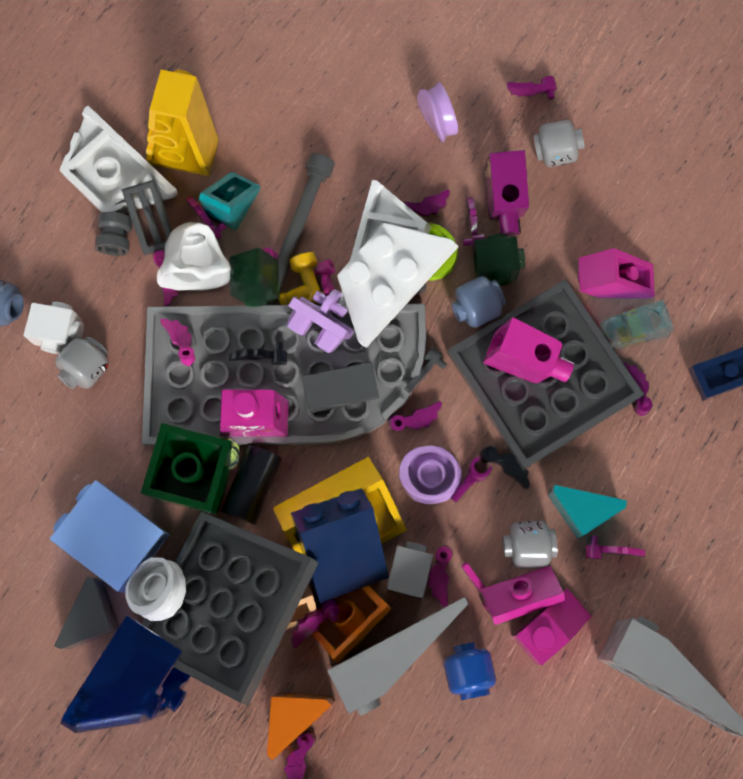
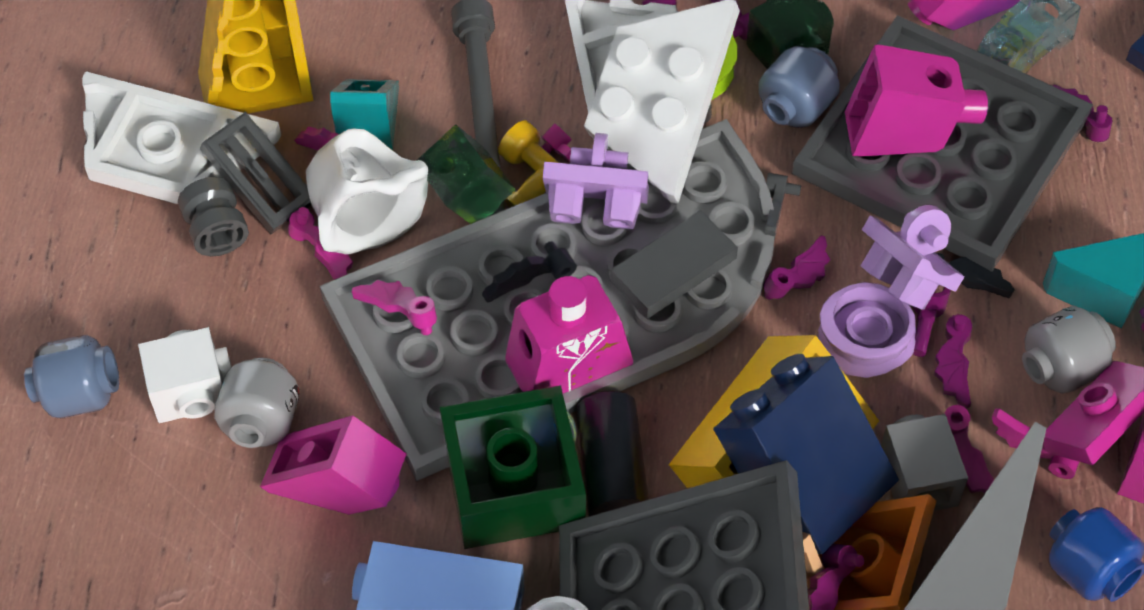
camera: 30 degrees left, 20 degrees down
none -> dark pink slope [260,415,407,515]
none -> lavender hips [860,205,965,310]
none -> magenta piece [934,314,972,409]

